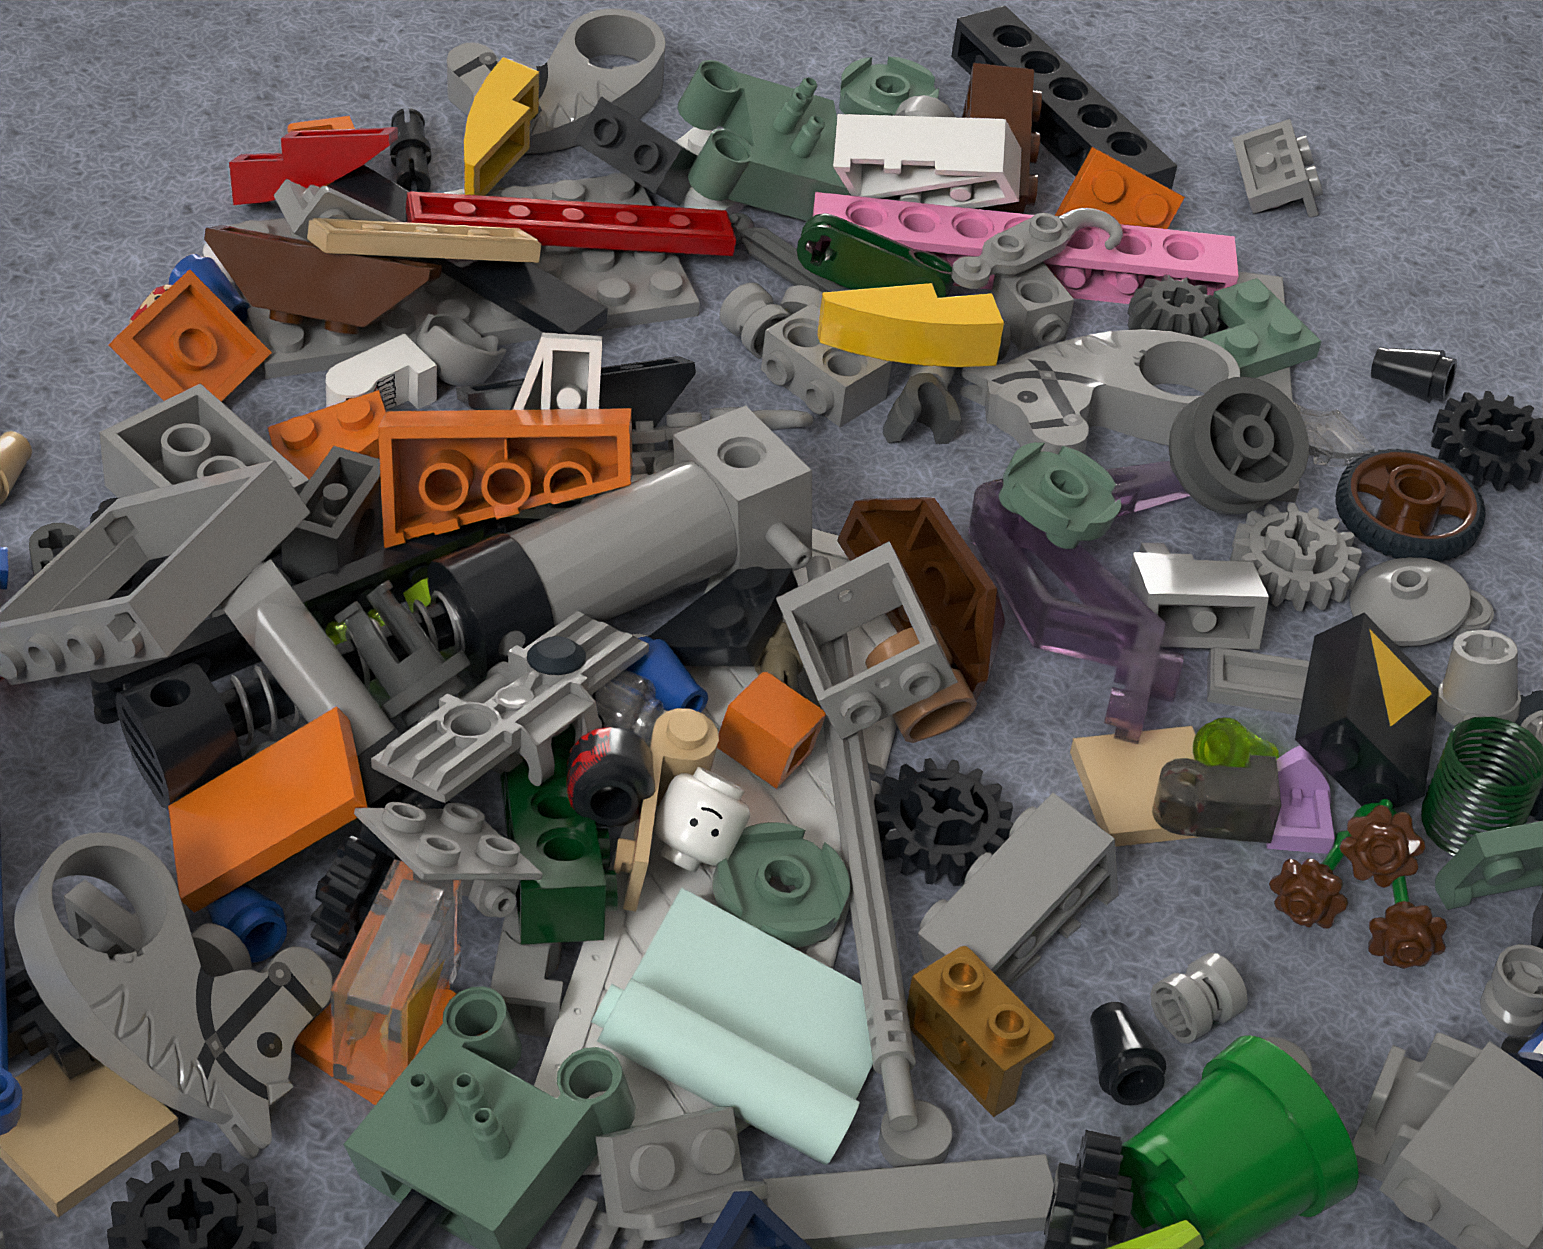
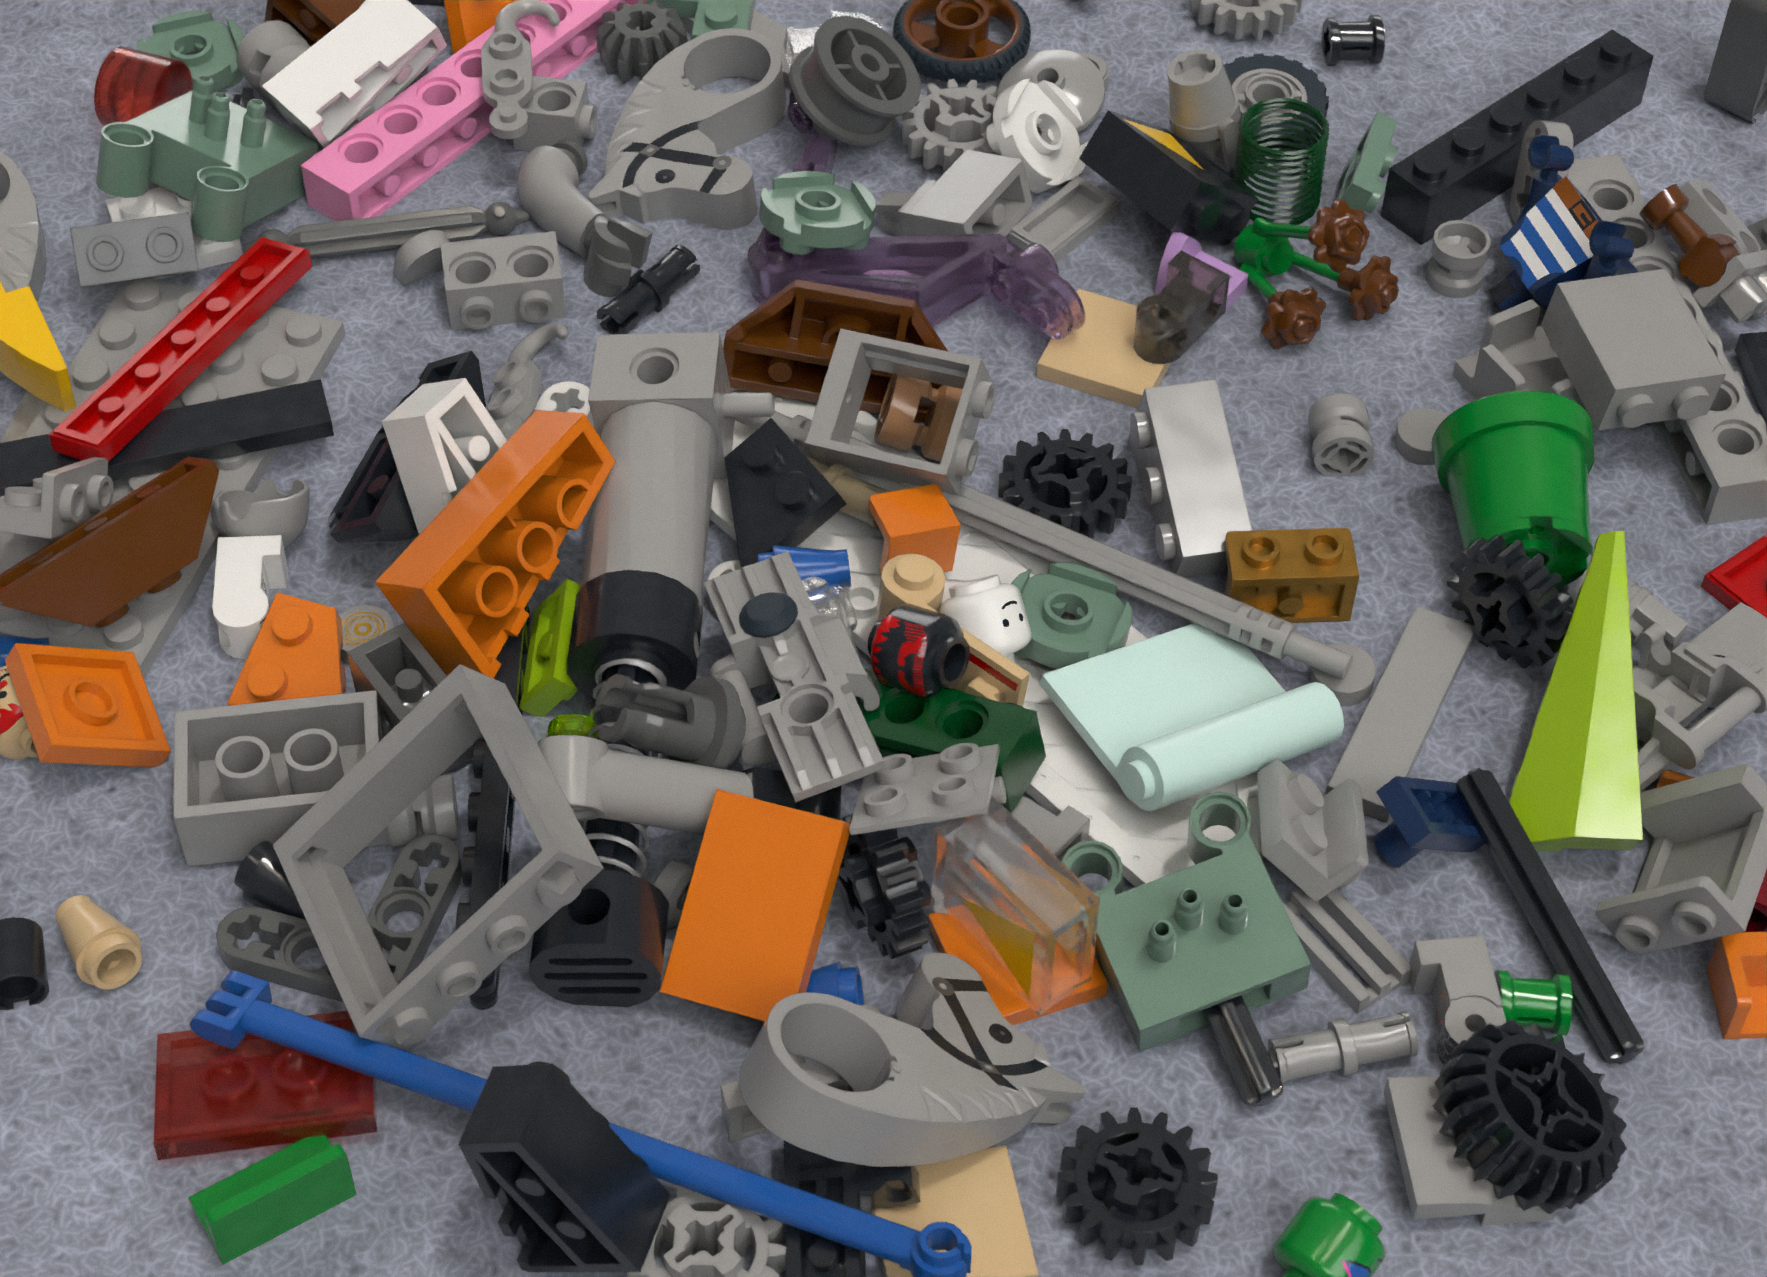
camera: 50 degrees left, 5 degrees up
tan tile [307,218,541,263] -> none
light grey wheel [719,283,791,359] -> none
dark green piece [796,213,954,298] -> none
yellow slope [817,283,1004,367] -> none
black cone [1090,1002,1166,1106] -> none
clear neon green cone [1192,717,1279,781] -> none
none -> clear red piece [94,46,193,126]
none -> black pin [596,245,700,335]
none -> white plate [986,78,1088,193]

